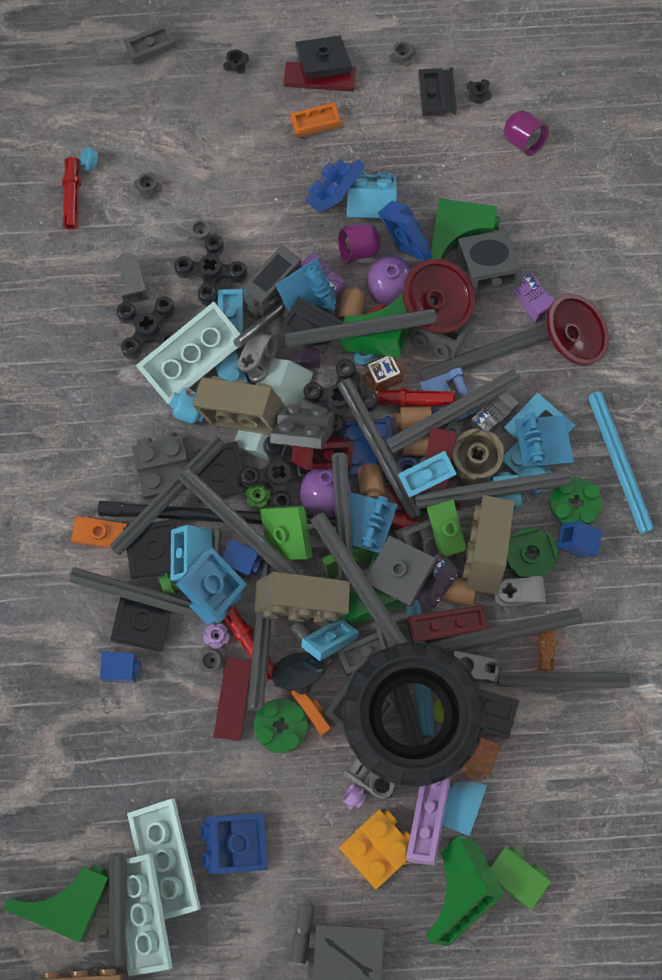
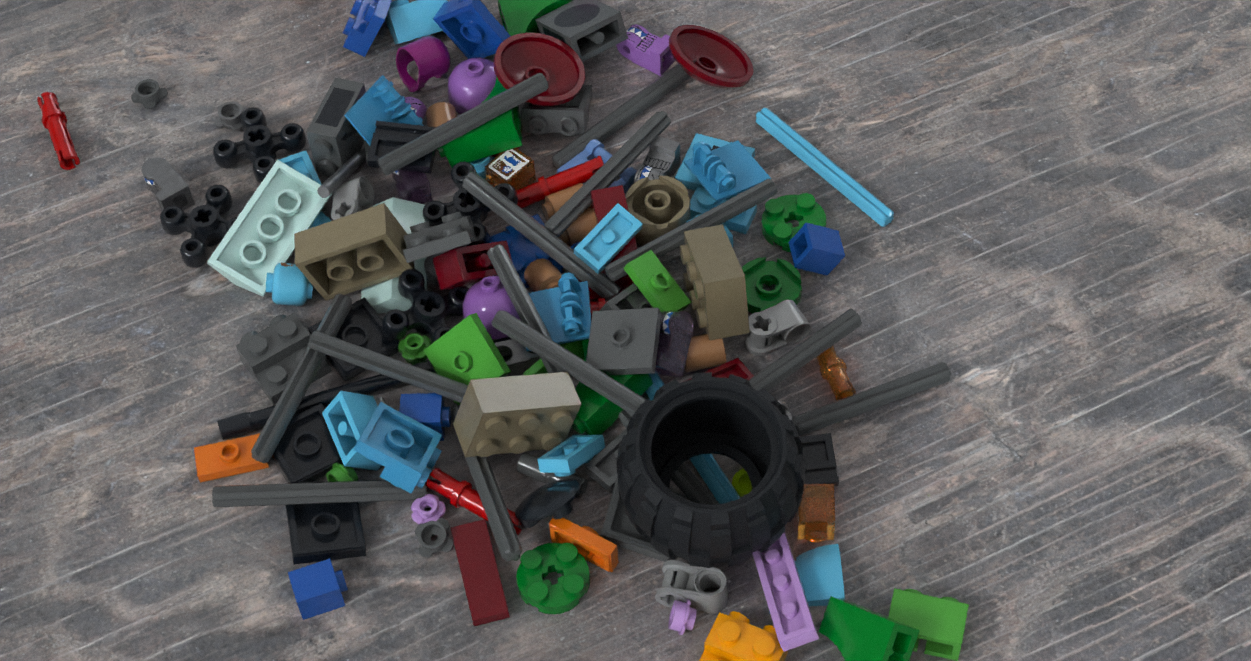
camera: 20 degrees left, 20 degrees down
medium azure plate [80,146,97,171] -> none

